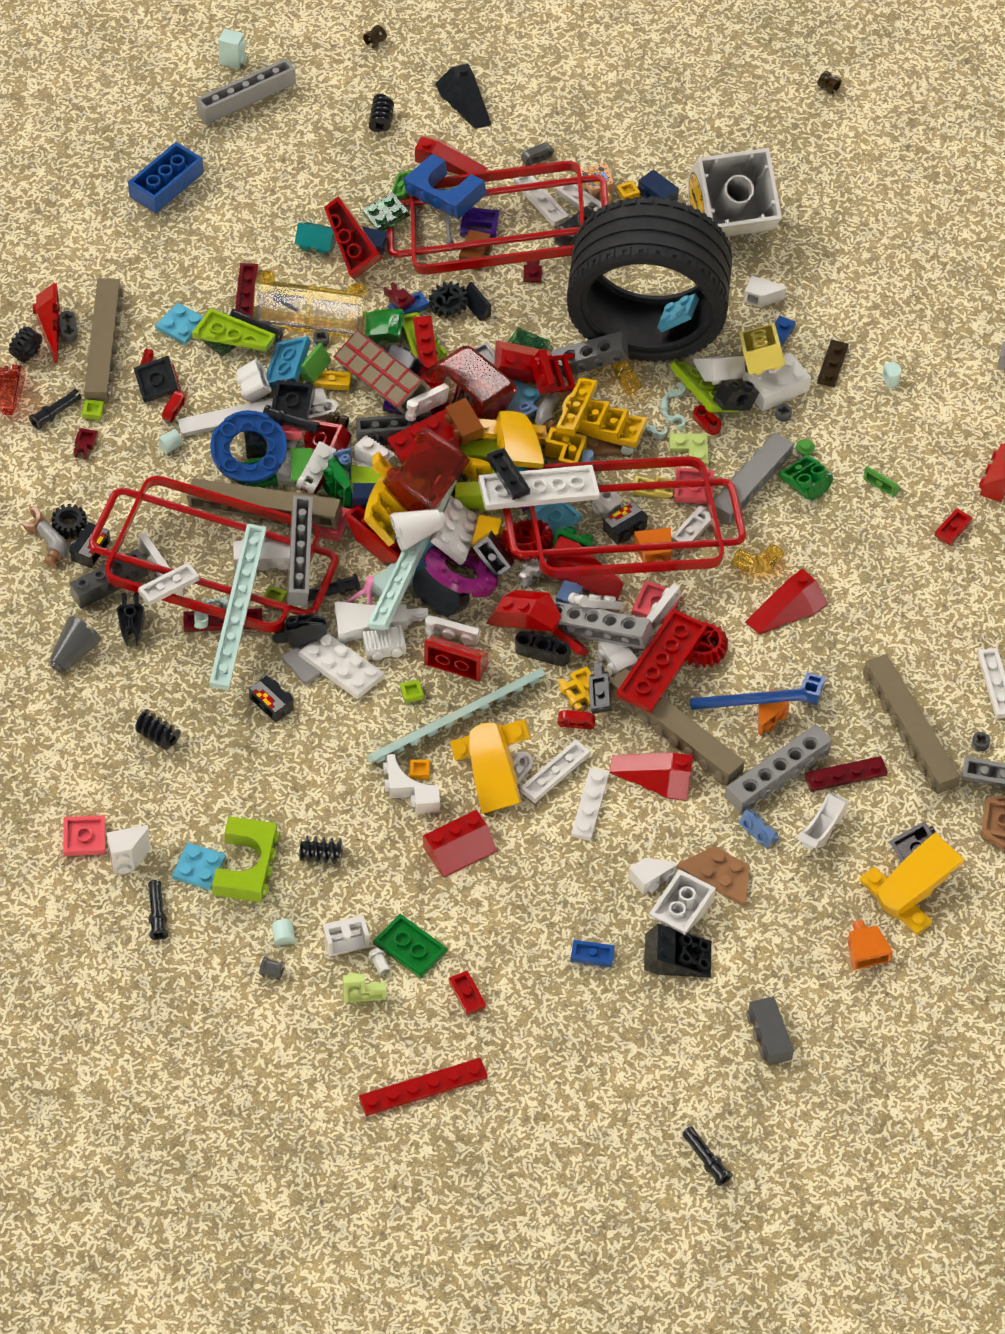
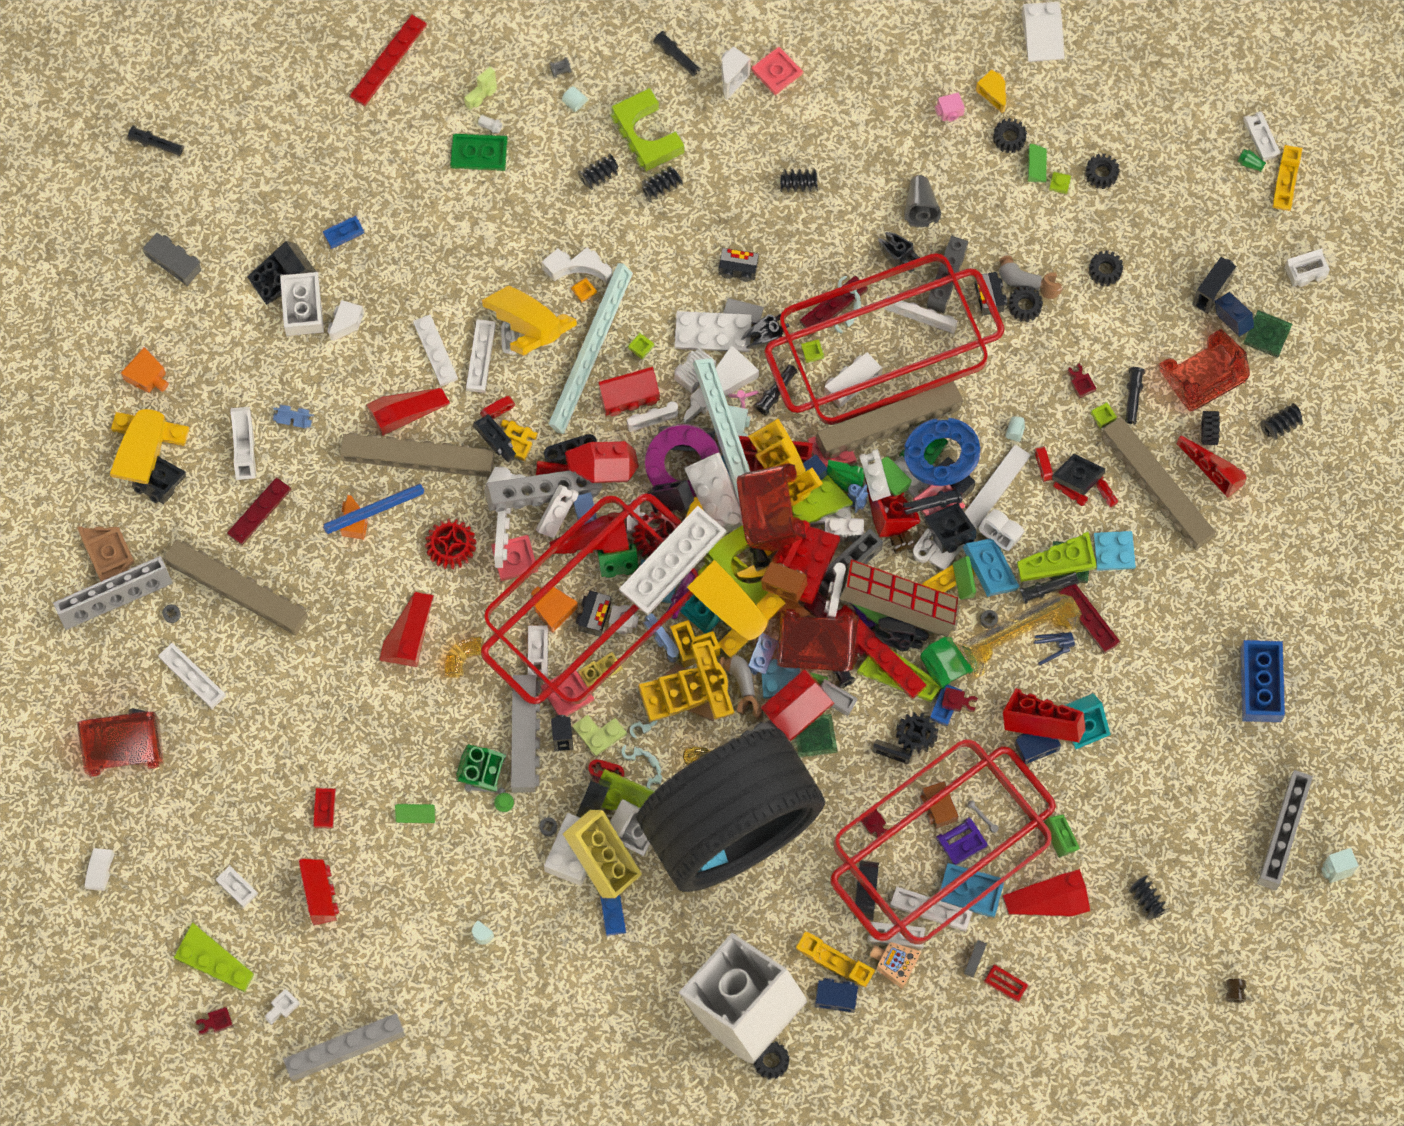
camera: 145 degrees right, 15 degrees up
dark grey beam [59,311,78,342] -> none
white plate [138,562,199,606] -> none
medium azure plate [172,842,226,890] -> none
light aqua plate [209,524,267,690] -> none
light grey brick [287,495,313,606] -> none
white window [323,915,370,957] -> none
clear green plate [362,192,410,231] -> none
white cone [390,509,446,551] -> none
blue arch [403,154,487,219] -> none
red slope [423,809,497,878] -> none
black wedge [435,63,491,129] -> none
red plate [448,970,486,1016] -> none
black plate [487,448,530,500] -> none
red plate [530,349,576,395] -> none
red plate [616,609,708,713] -> none
medium nougat wing [676,846,750,907] -> none
light grey brick [725,724,832,813] -> none
white slope [743,276,786,307] -> none
blue brick [800,672,826,706] -> none
dark brown plate [817,339,849,388] -> none
none -> black brick [551,715,574,752]
none -> black piece [641,166,683,203]
none -> dark azure plate [940,863,1004,918]
none -> red tile [984,964,1029,1002]

